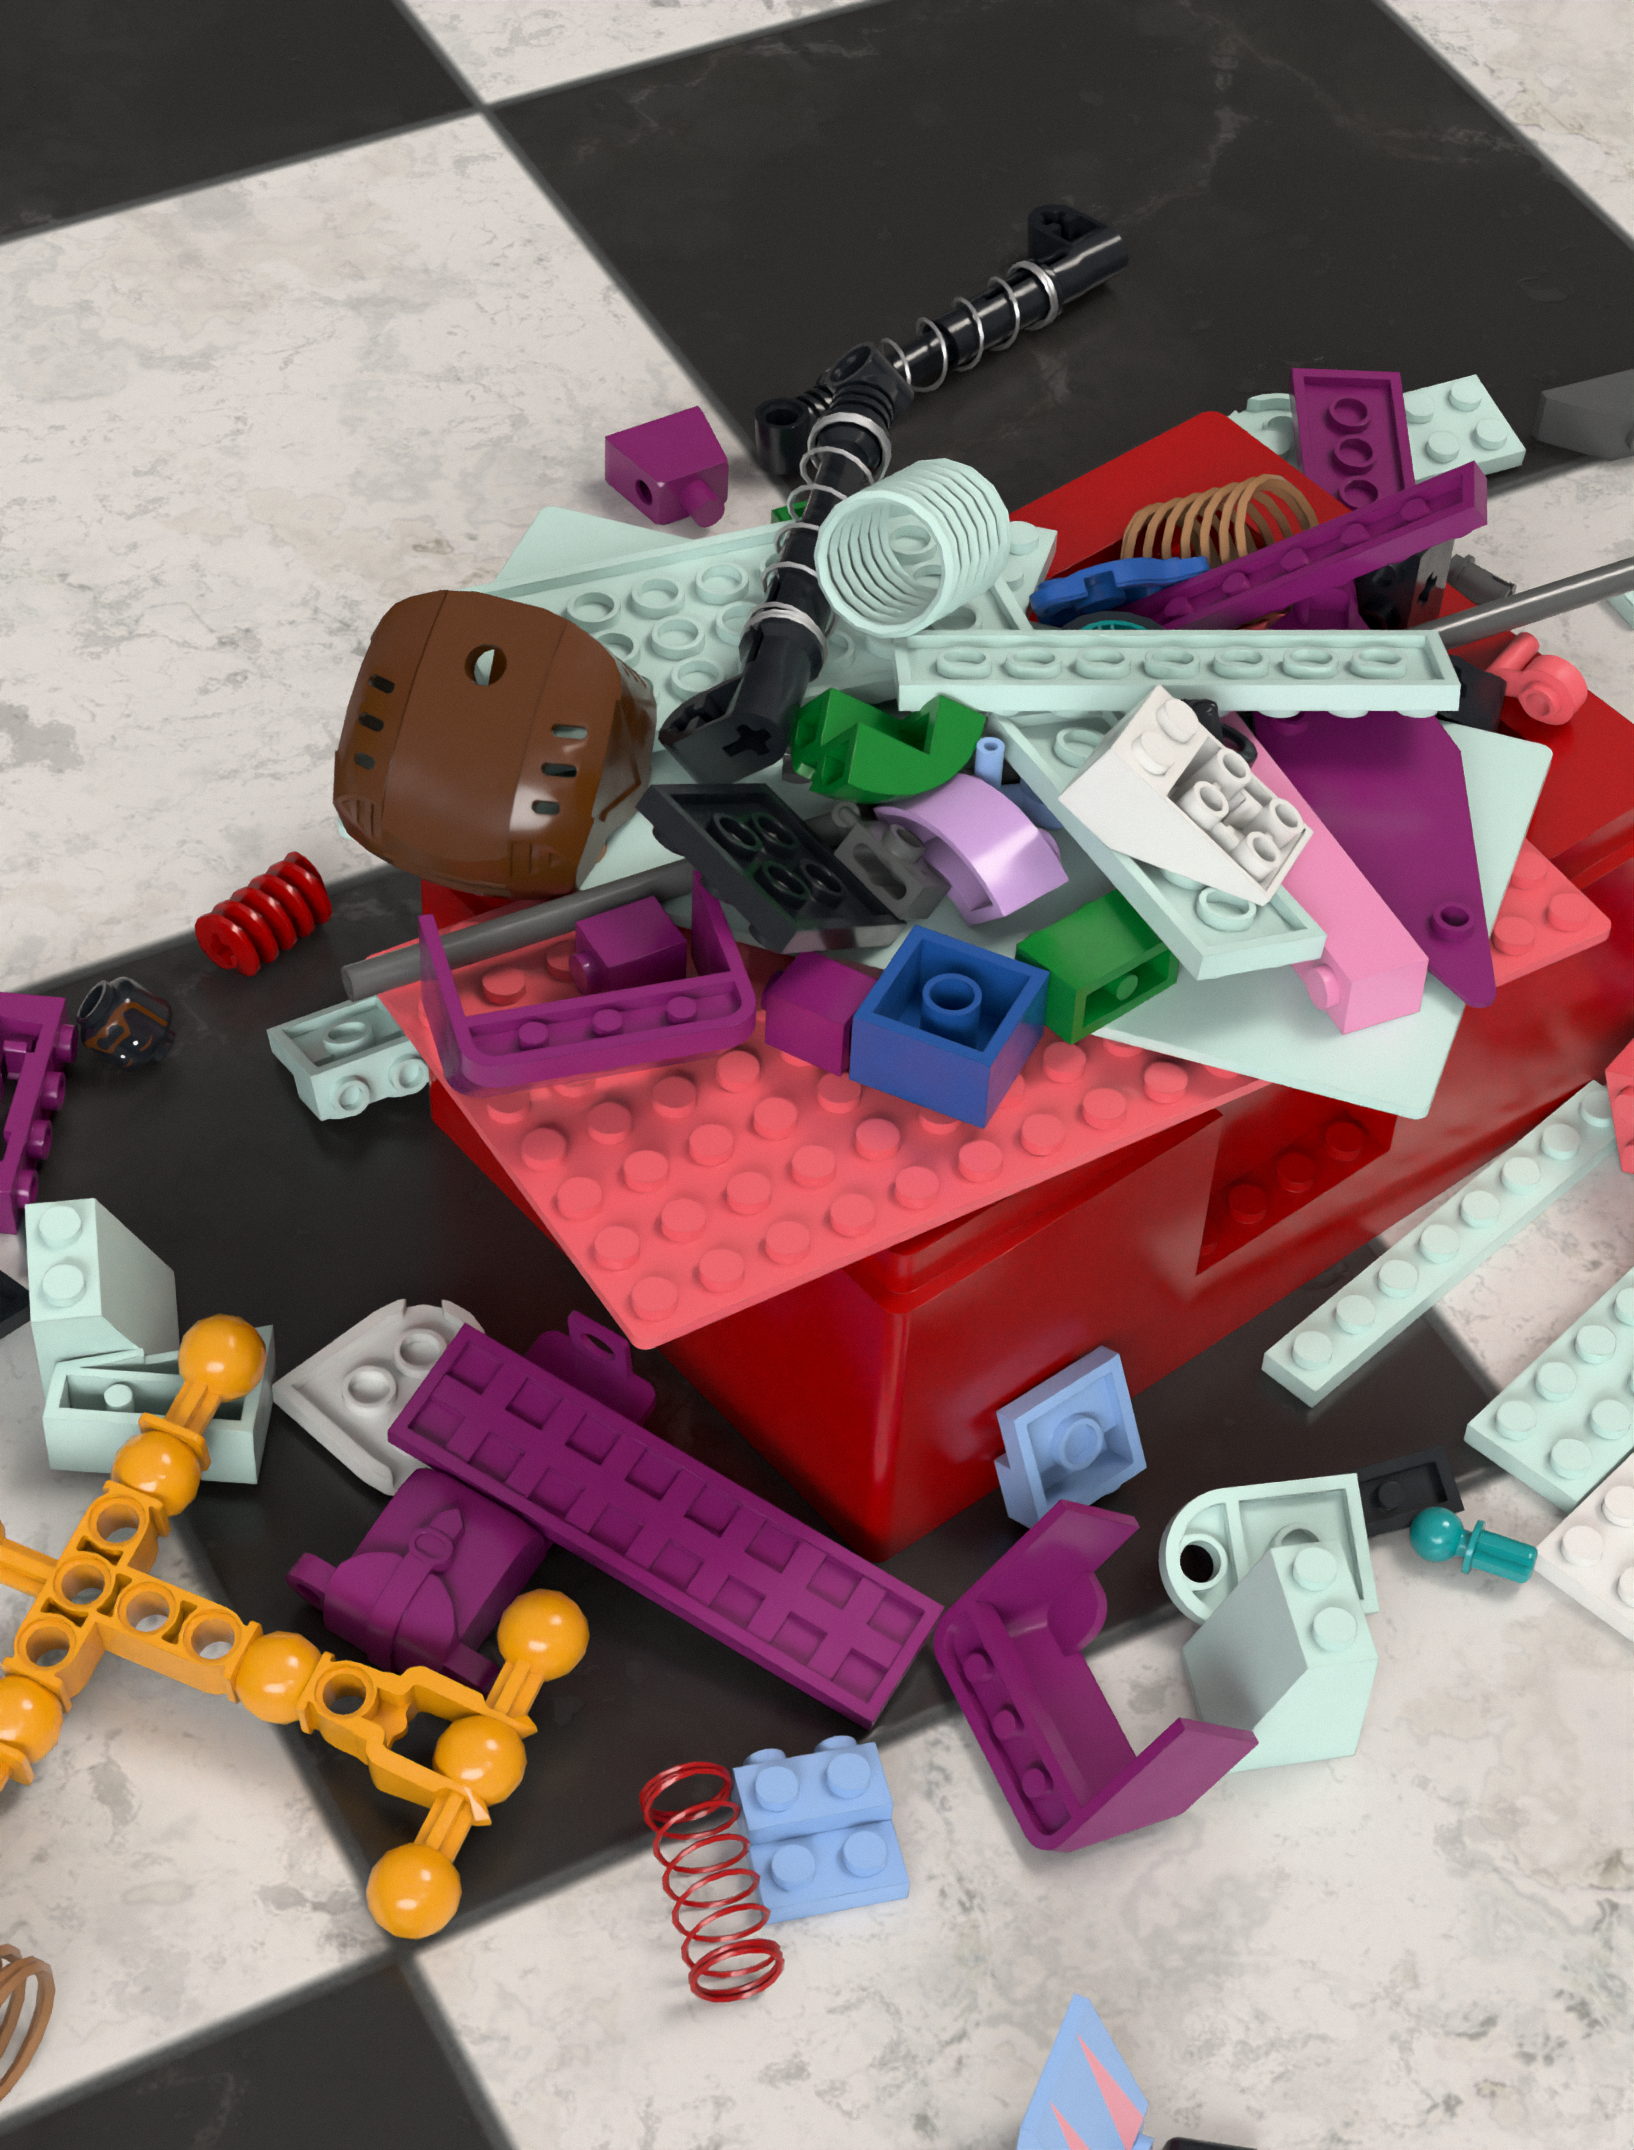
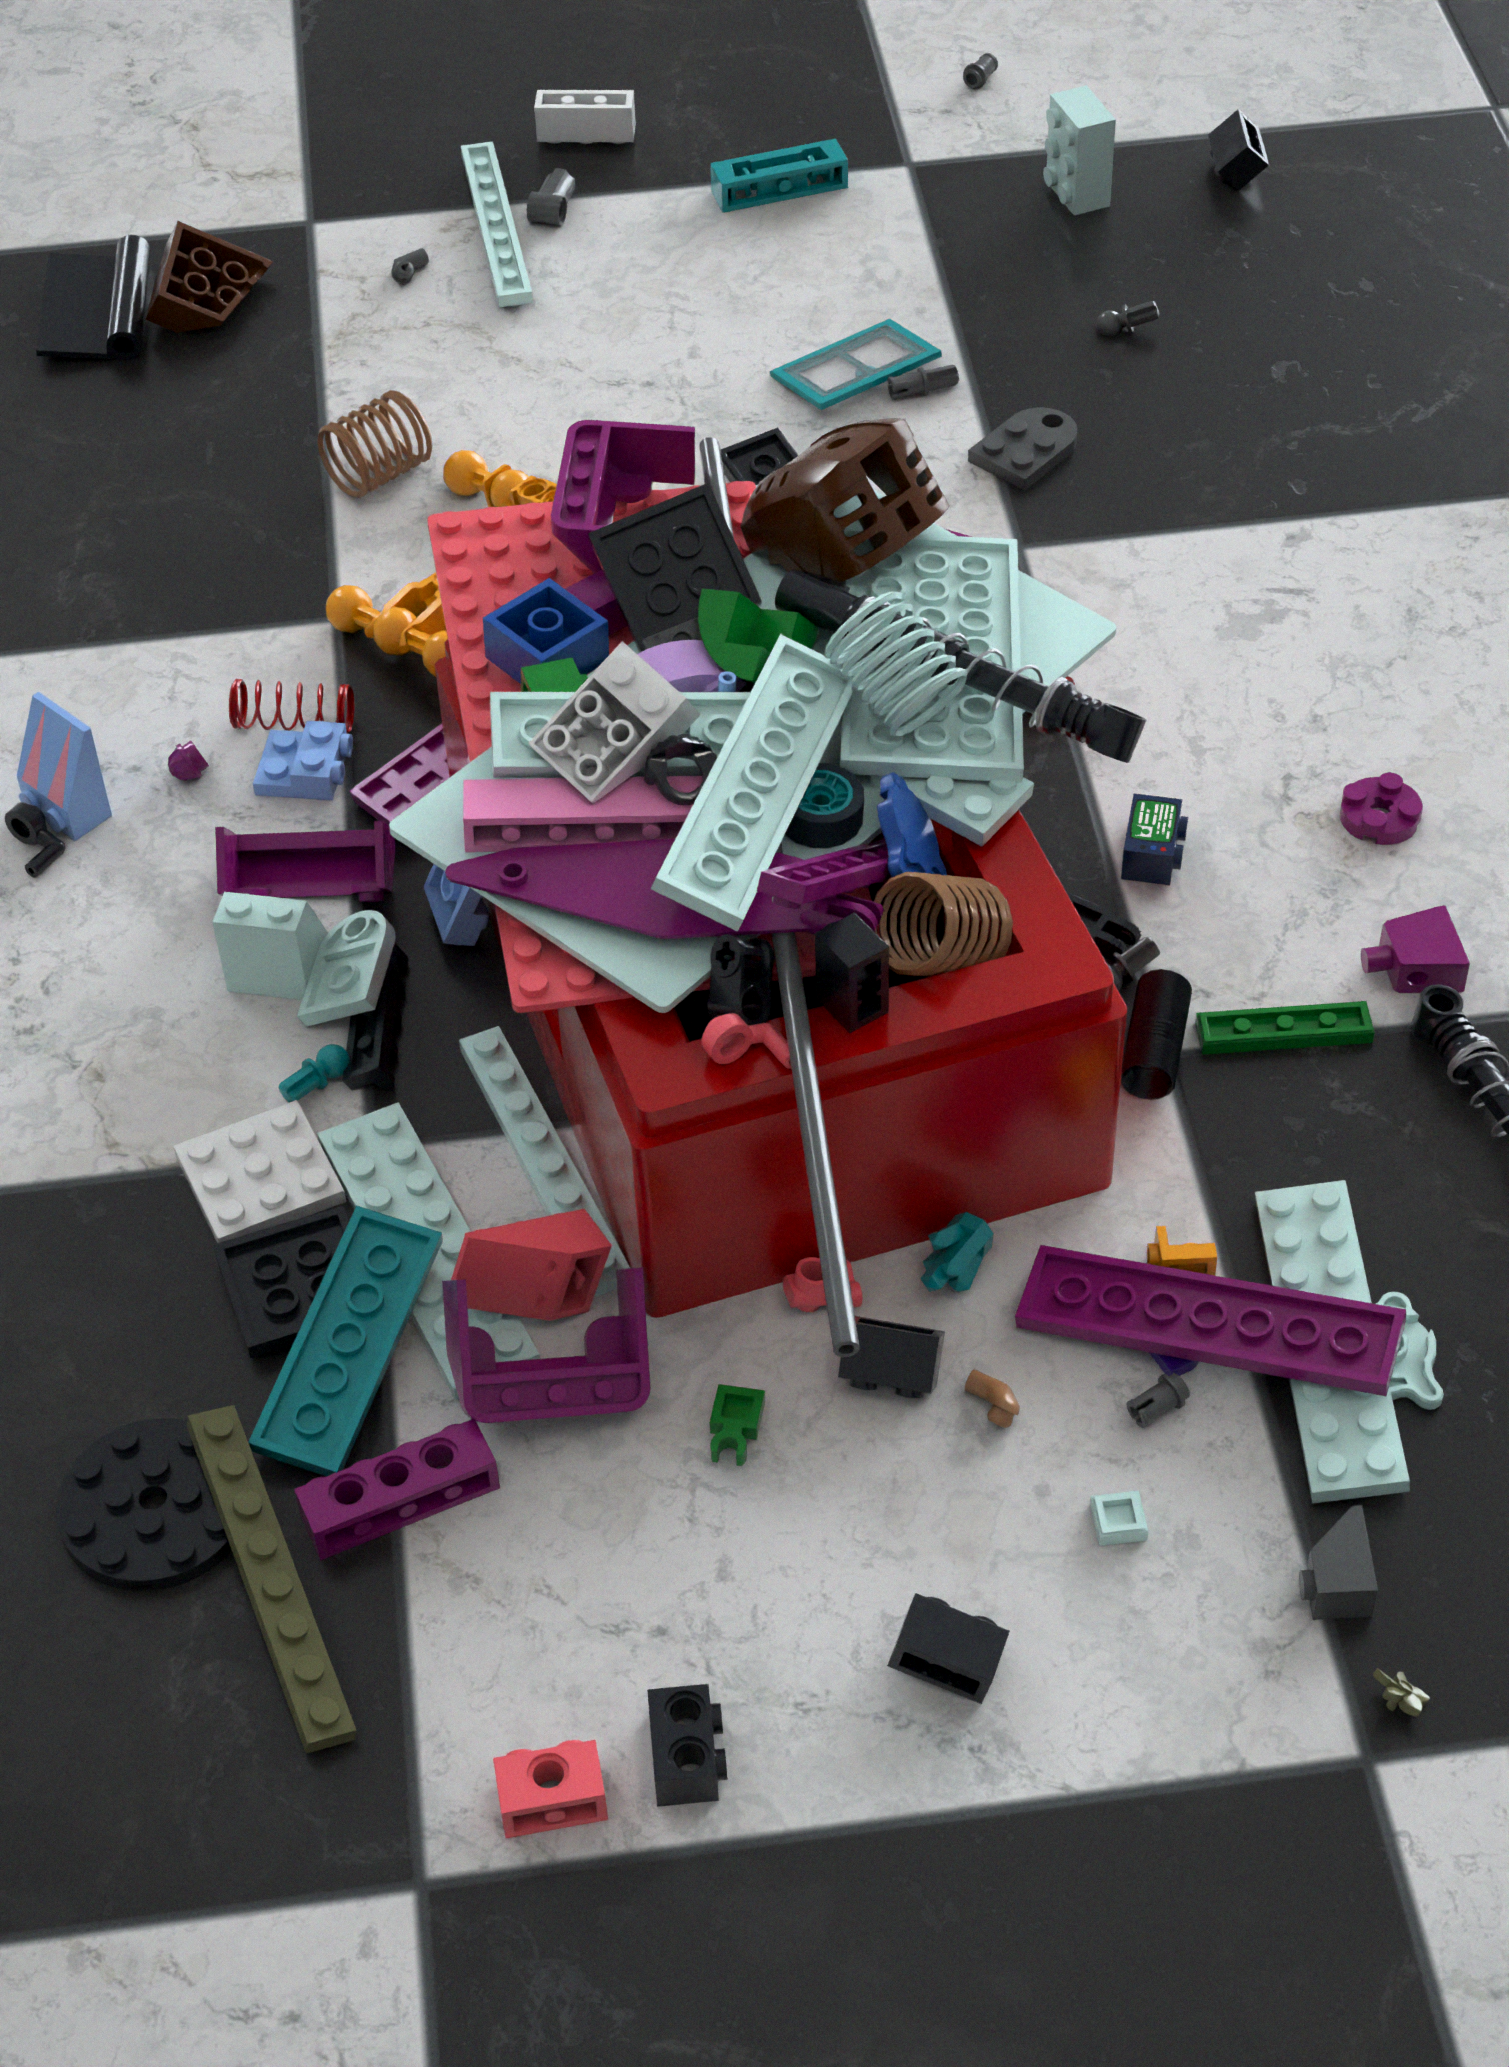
camera: 115 degrees right, 0 degrees up
none -> magenta plate [168,740,209,781]
none -> magenta plate [1340,772,1423,845]

